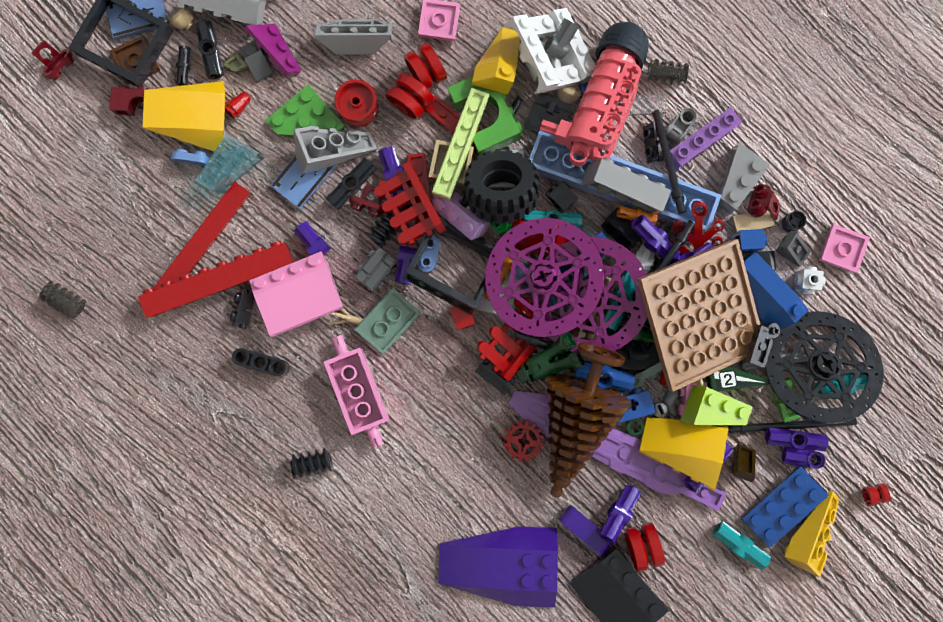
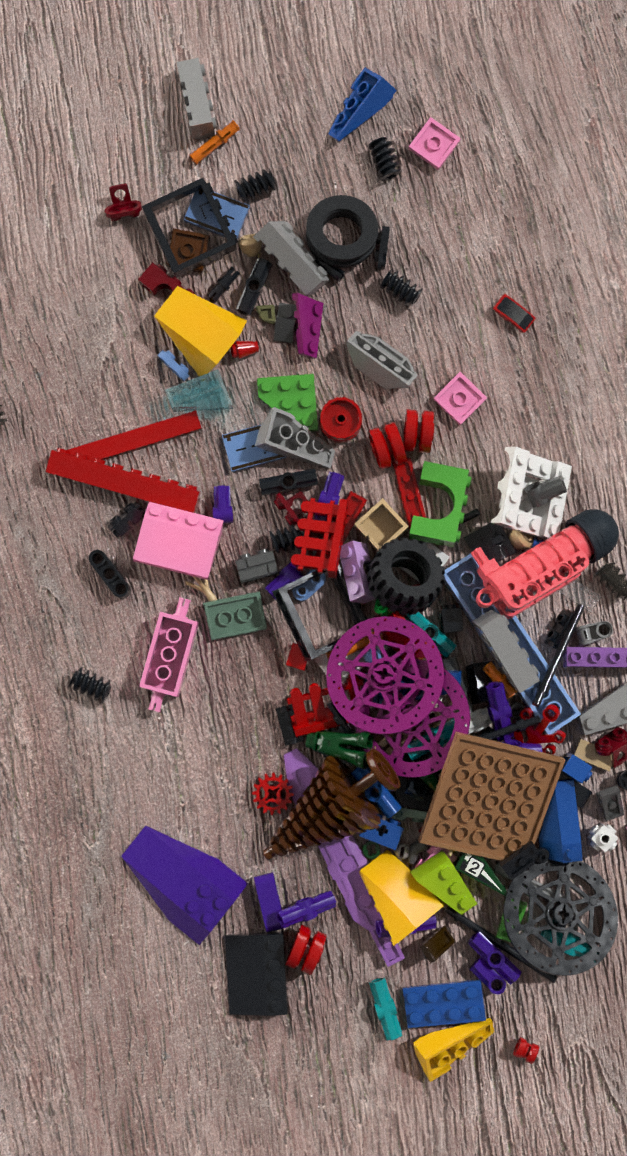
camera: 35 degrees right, 0 degrees up
yellowish green tile [432,88,490,200] -> none
yellow wedge [471,27,520,95] -> none

